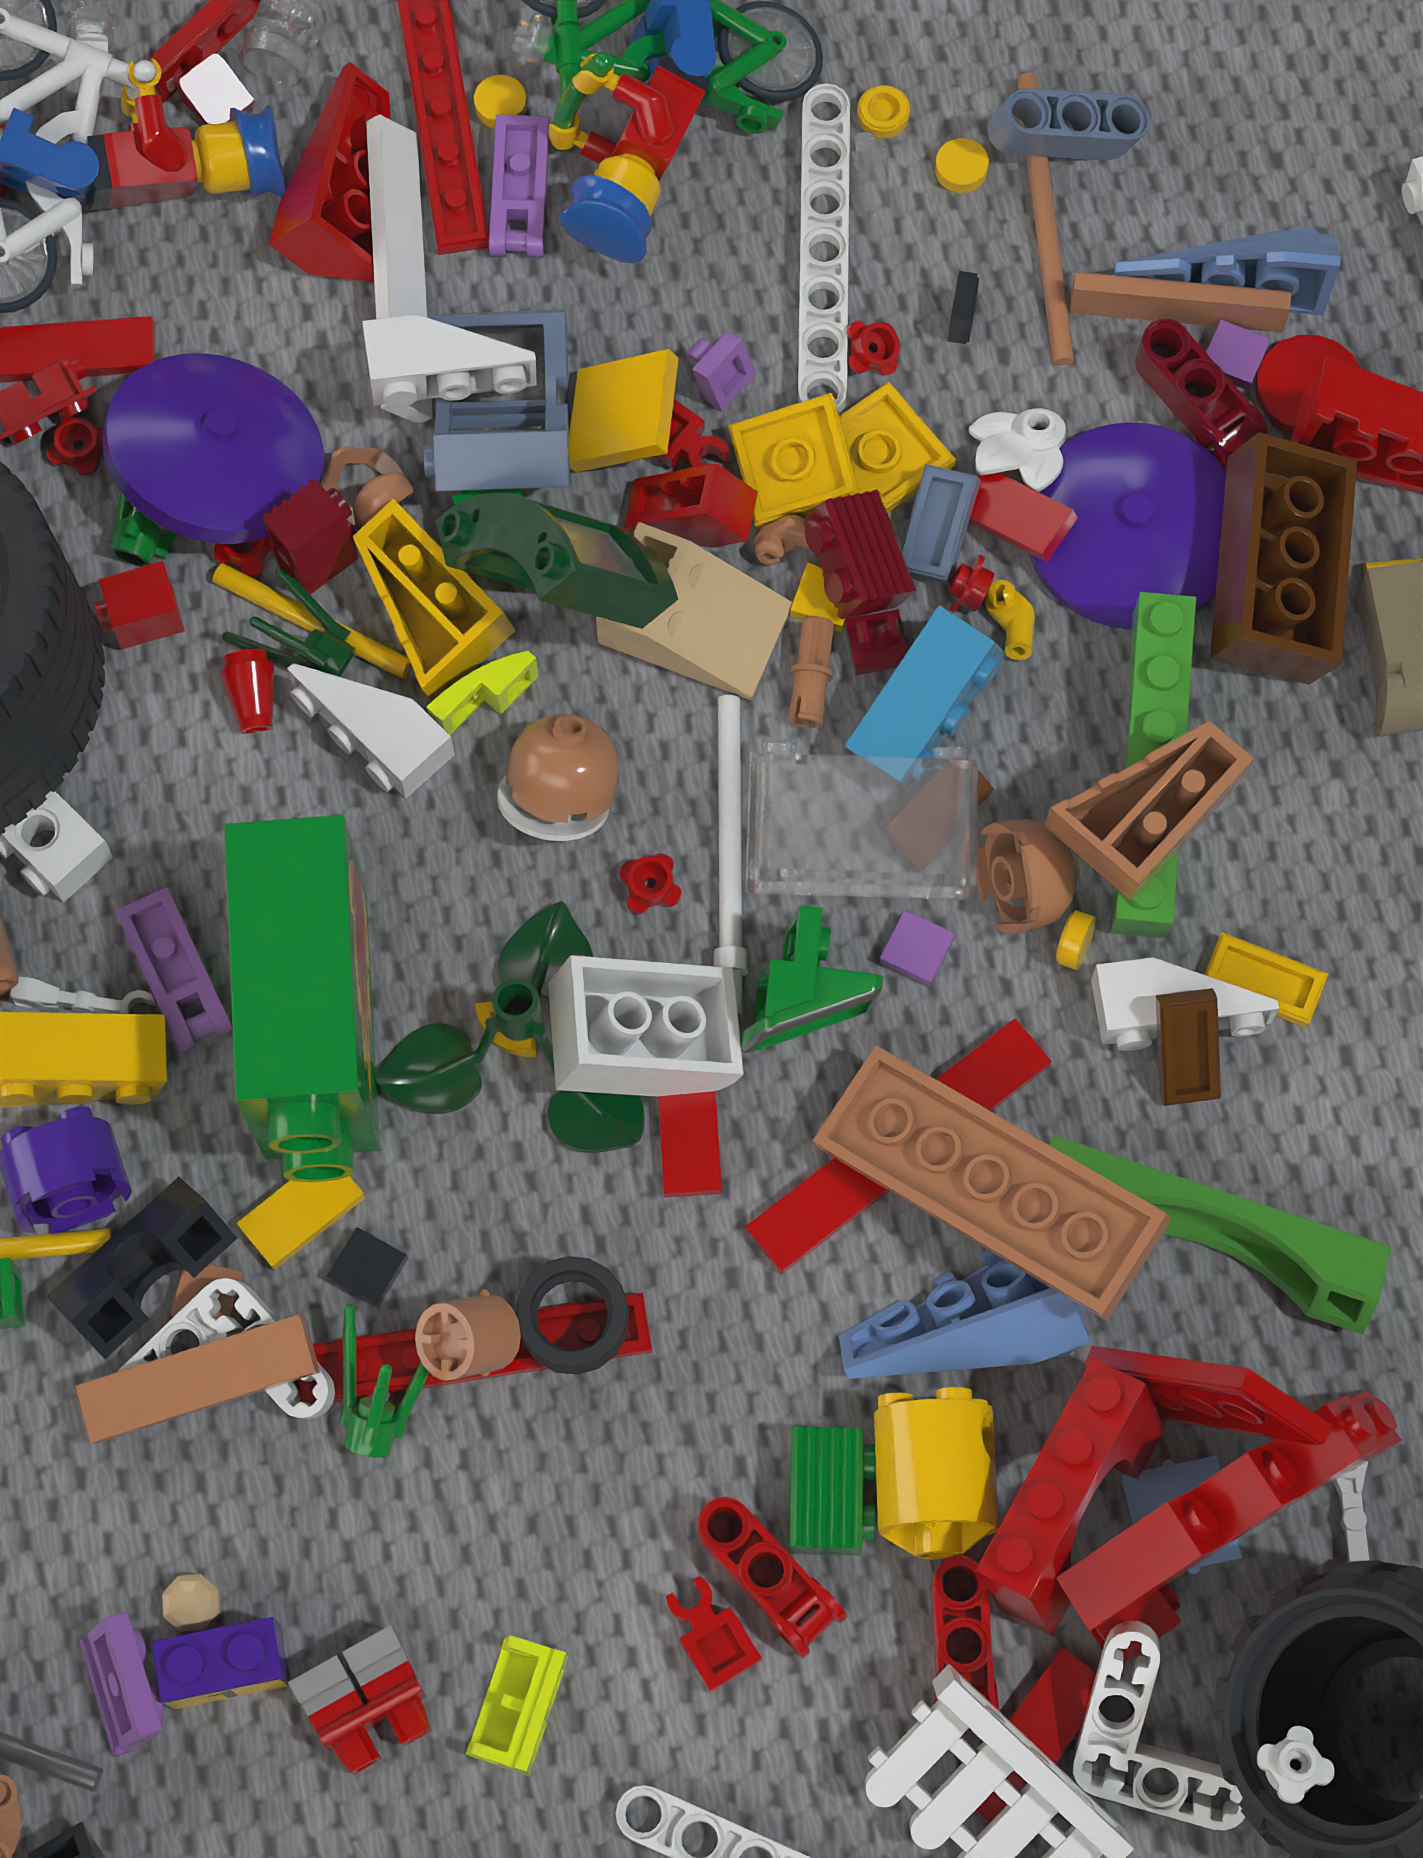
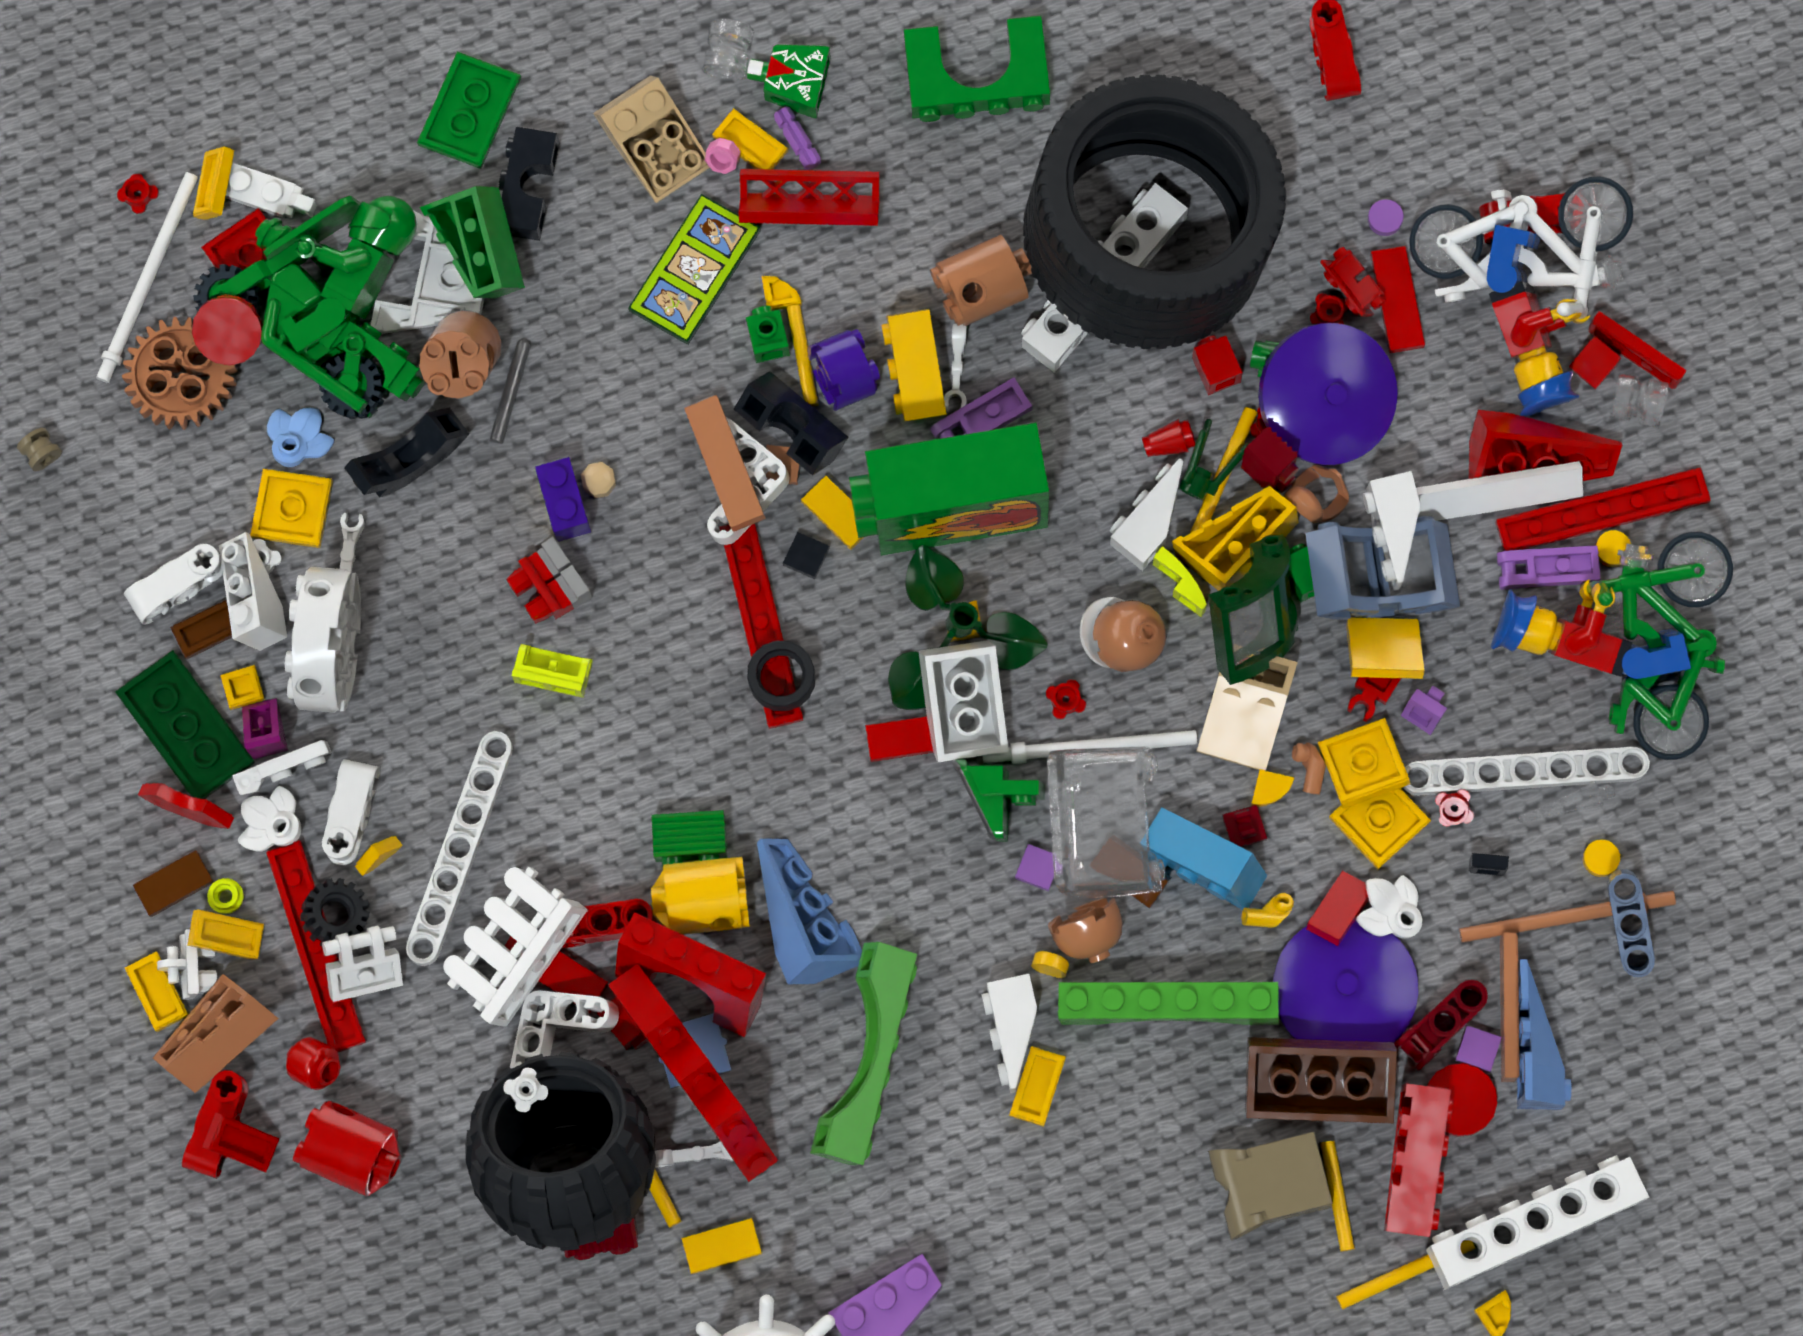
camera: 90 degrees right, 5 degrees up
medium lavender plate [80,1612,164,1757] -> none
green plant [339,1304,430,1458] -> none
nougat piece [415,1289,521,1381] -> none
red arch [624,463,758,548] -> none
red plate [666,1576,762,1694] -> none
red piece [698,1497,848,1659] -> none
red tile [745,1018,1052,1275] -> none
nougat axle [788,616,834,729] -> none
dark red brick [804,489,917,619] -> none
nougat plate [812,1045,1172,1321] -> none
yellow tile [857,85,910,139] -> none
sand blue tile [901,464,981,585] -> none
red plate [947,555,995,613] -> none
nougat wedge [1044,721,1254,901] -> none
red tile [1084,1346,1332,1446] -> none
reddish brown tile [1156,988,1221,1106] -> none

